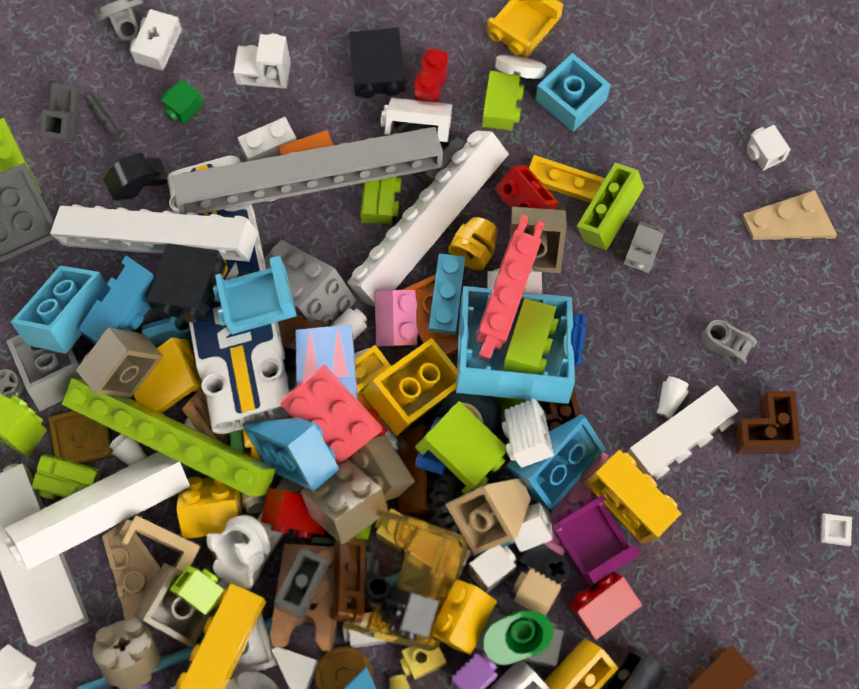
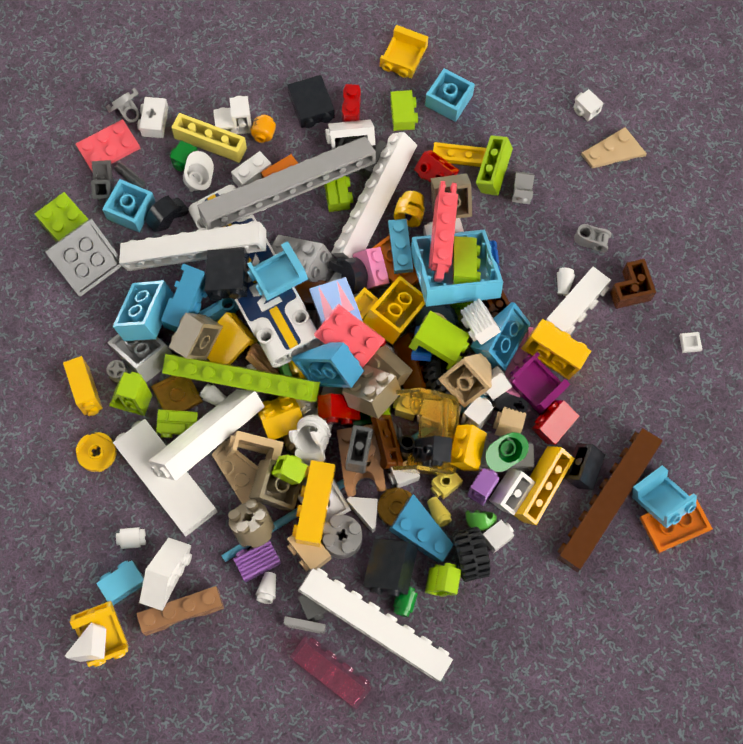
camera: 15 degrees left, 0 degrees up
white tile [495,55,546,79] -> none
none -> coral plate [76,119,141,173]
none -> medium azure brick [102,179,156,232]
none -> light yellow brick [171,113,247,163]
none -> white piece [183,151,214,192]
none -> light orange head [250,115,276,143]
none -> black brick [328,257,368,294]

